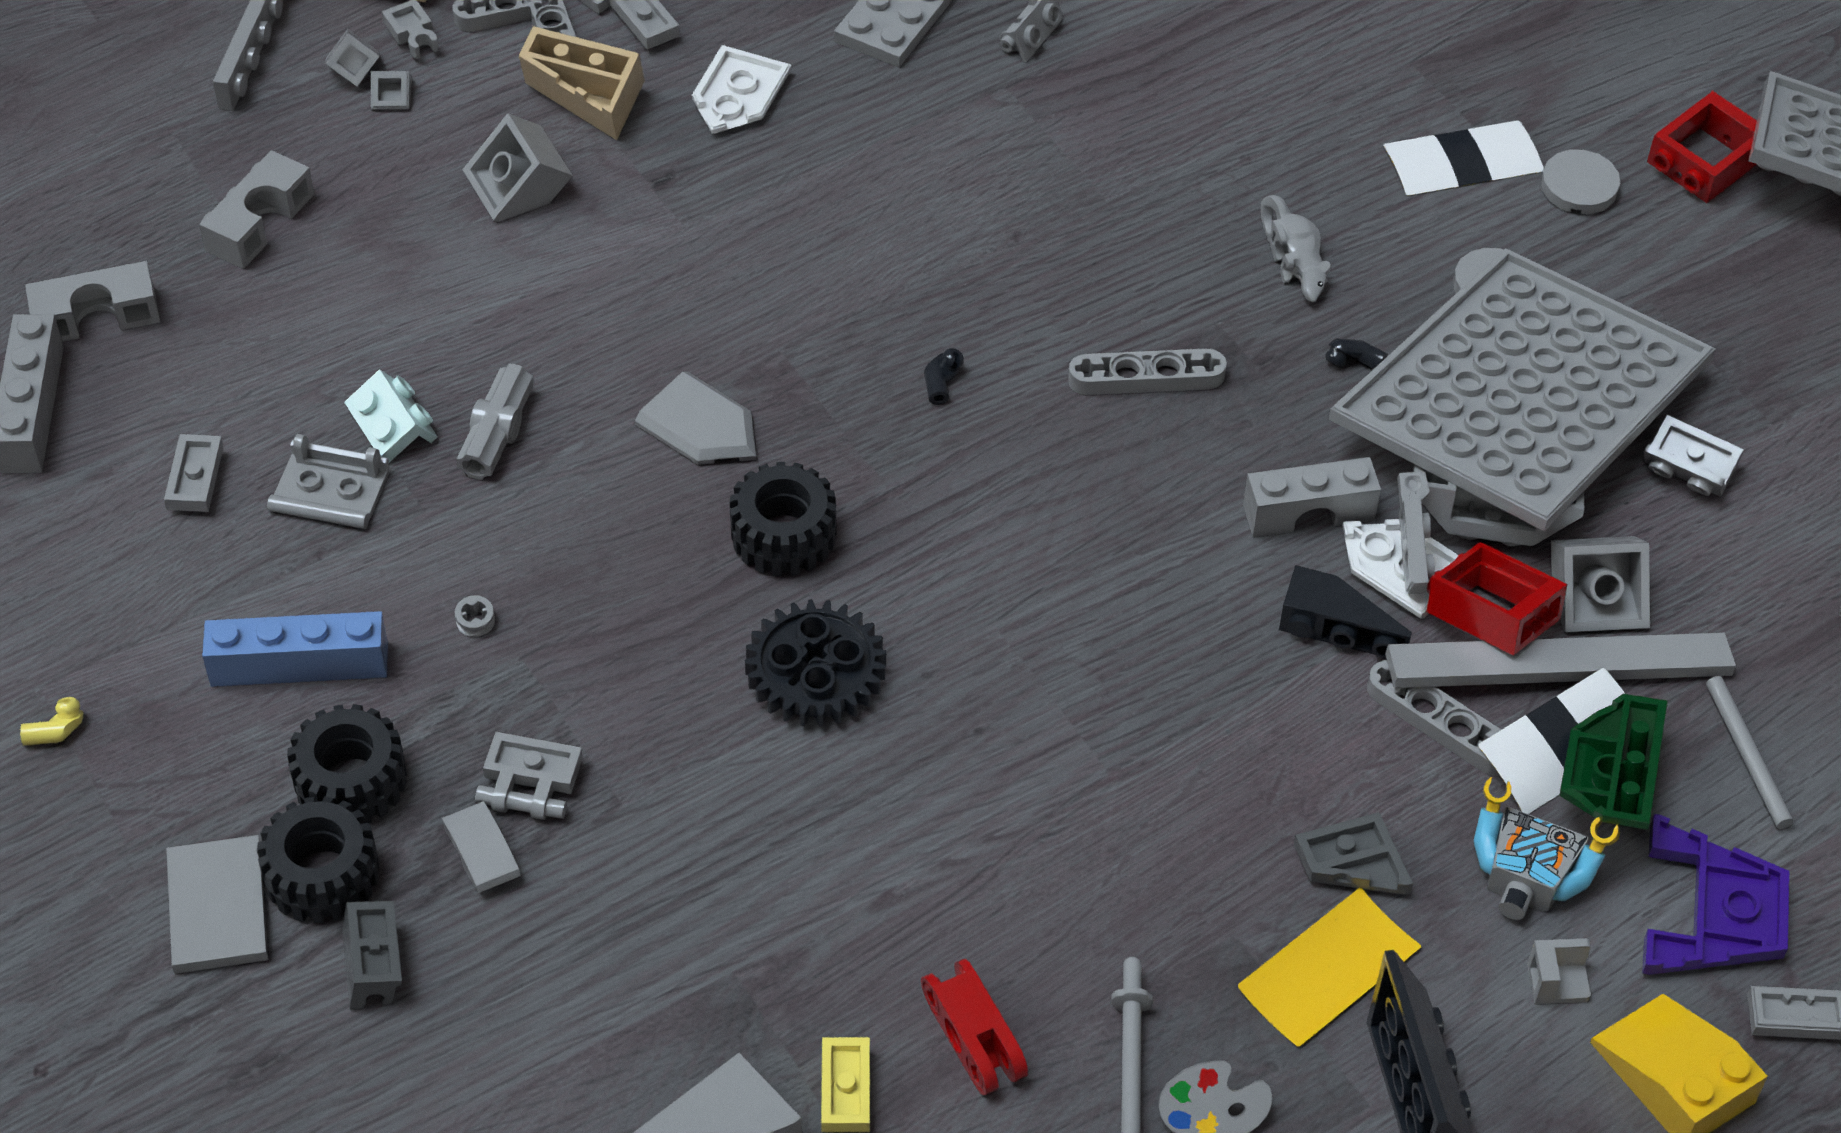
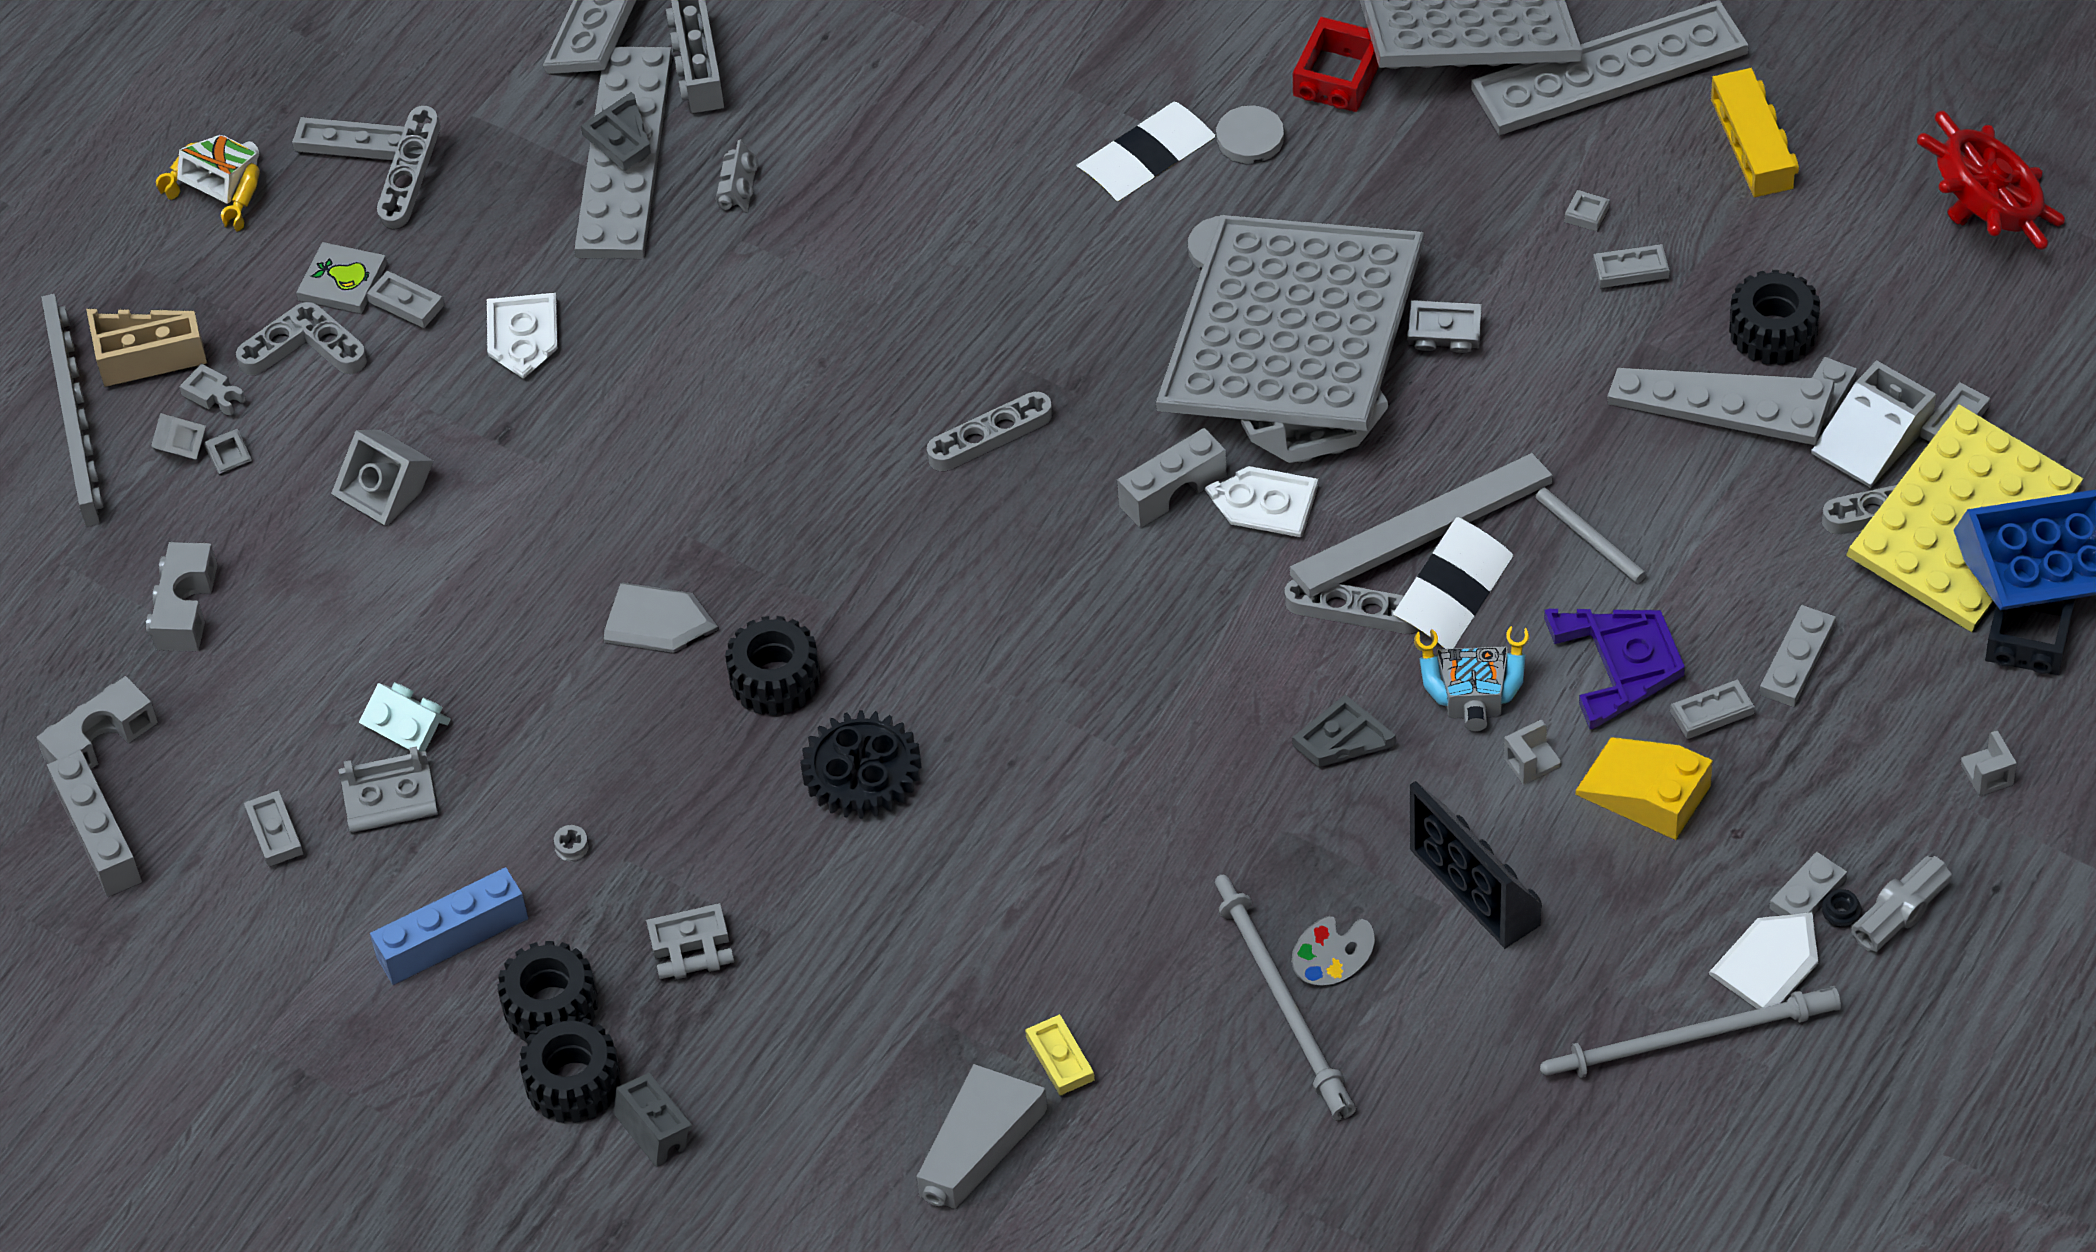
camera: 20 degrees left, 0 degrees up
light yellow arm [20,697,84,746] -> none
light grey tile [166,835,268,974] -> none
light grey slope [442,801,521,893] -> none
light grey piece [457,363,534,480] -> none
tan wedge [519,26,645,140] -> none
red piece [921,959,1028,1095] -> none
black arm [924,348,964,405] -> none
yellow sticker [1238,888,1421,1046] -> none
light grey animal [1261,195,1331,302] -> none
black slope [1279,565,1412,660] -> none
black arm [1325,338,1388,369] -> none
light grey hinge [1397,472,1435,594] -> none
red window [1426,542,1568,656] -> none
light grey slope [1551,536,1650,632] -> none
dark green wedge [1559,694,1668,830] -> none

